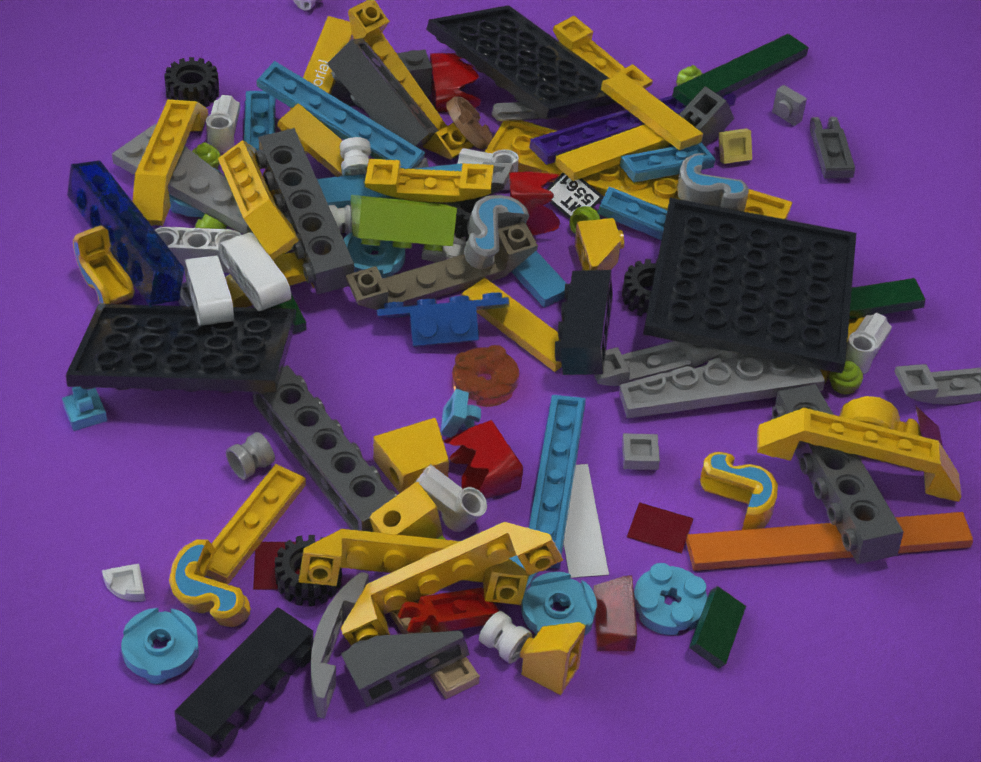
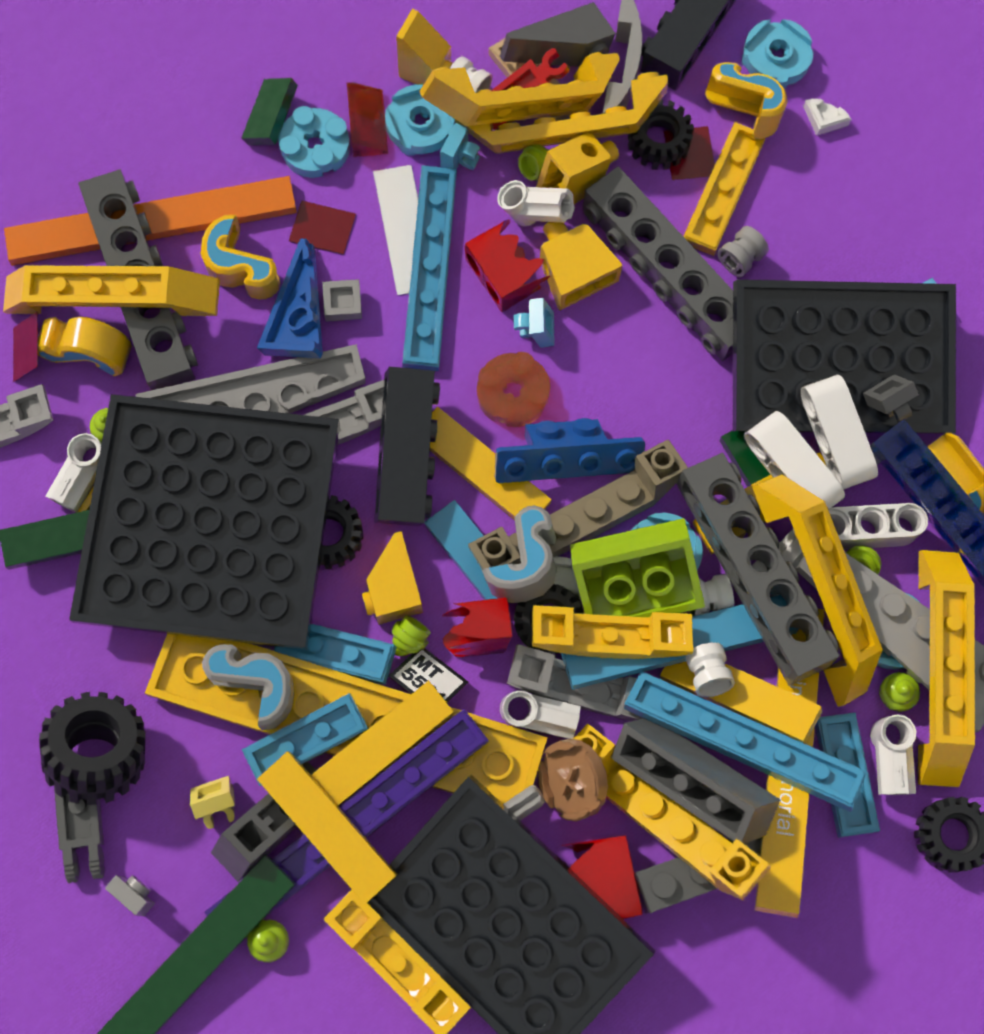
camera: 175 degrees right, 25 degrees up
none -> black tyre [39,692,146,805]
none -> blue wing [257,239,323,359]
none -> dark grey tile [863,374,919,423]

